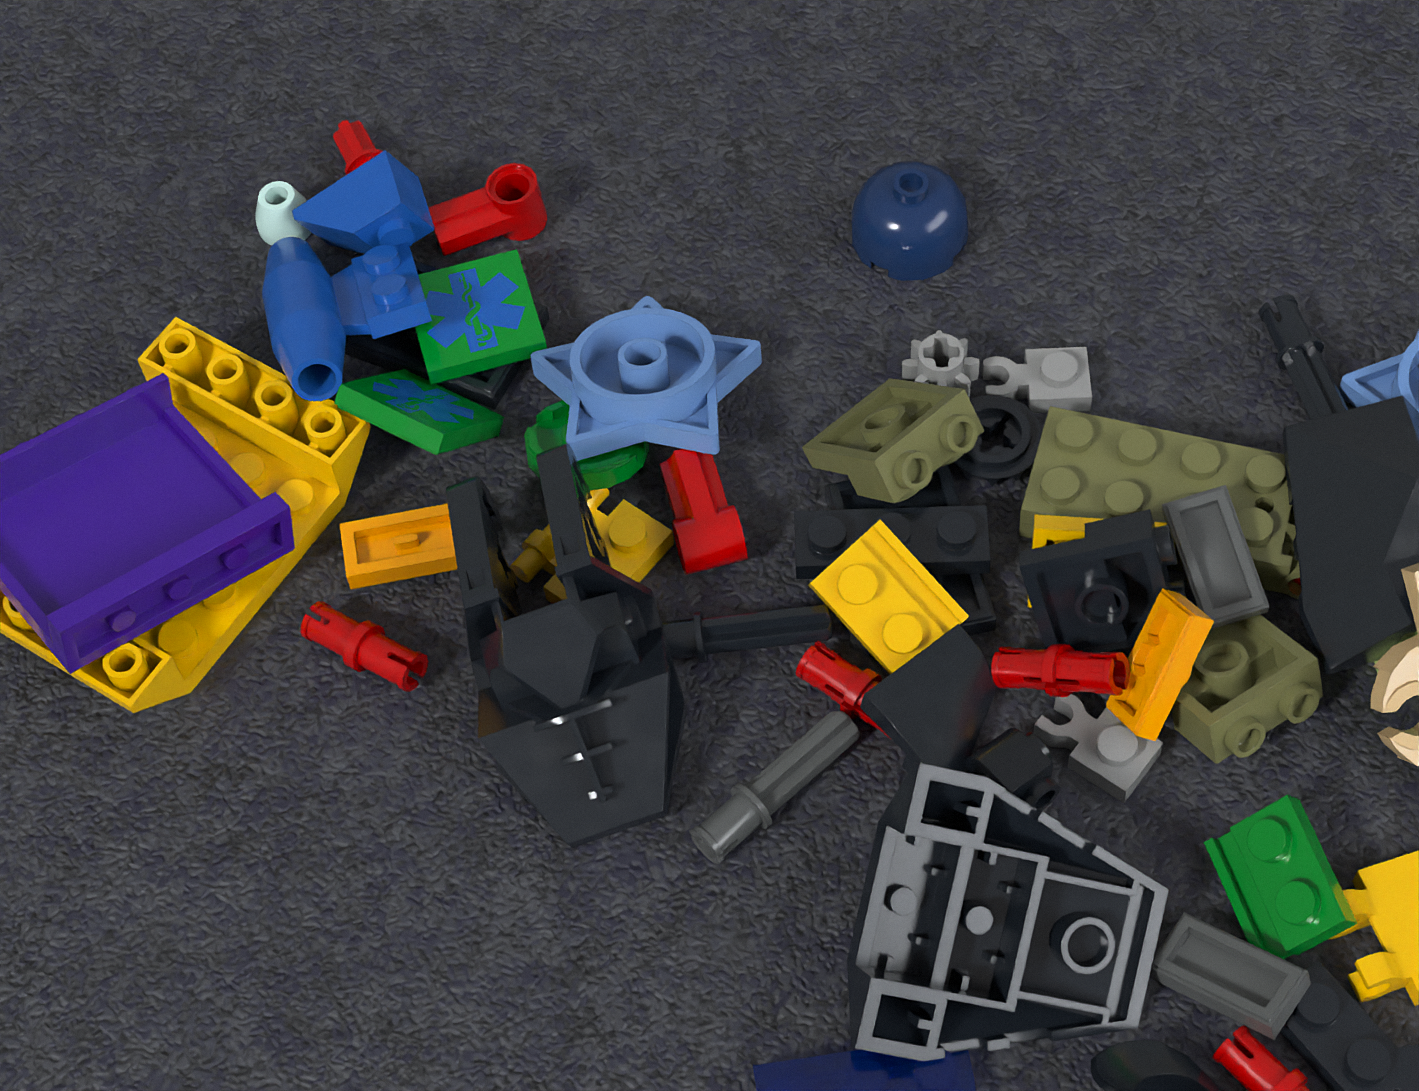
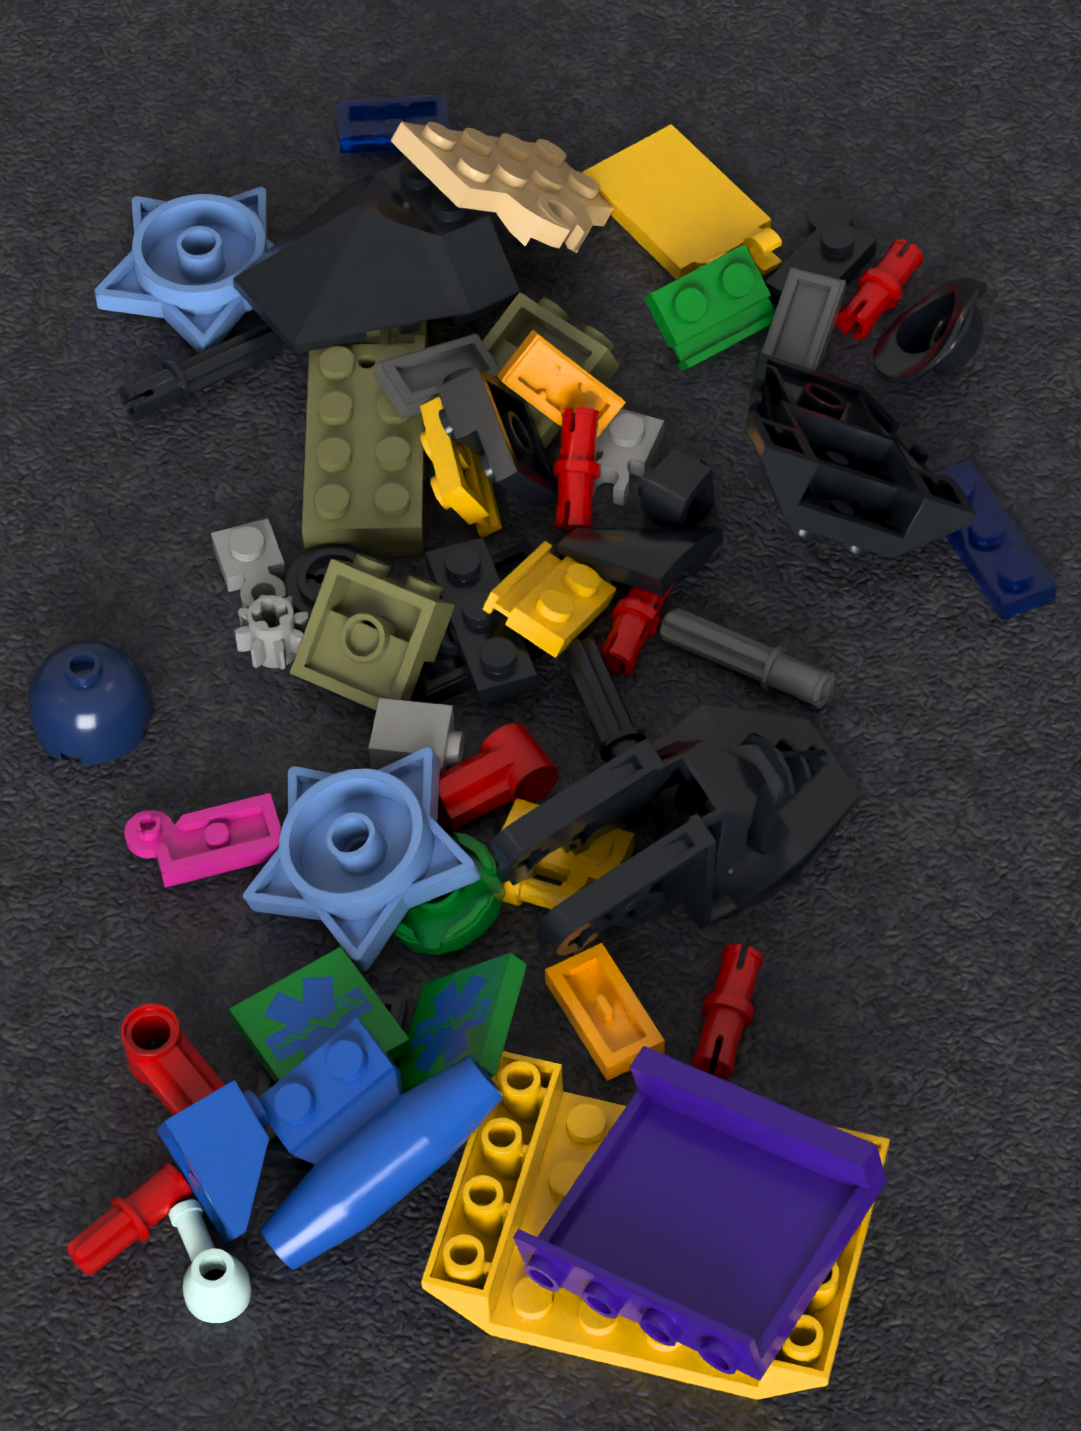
camera: 110 degrees left, 5 degrees down
none -> dark pink hinge [125,793,281,888]
none -> light grey brick [368,698,465,773]

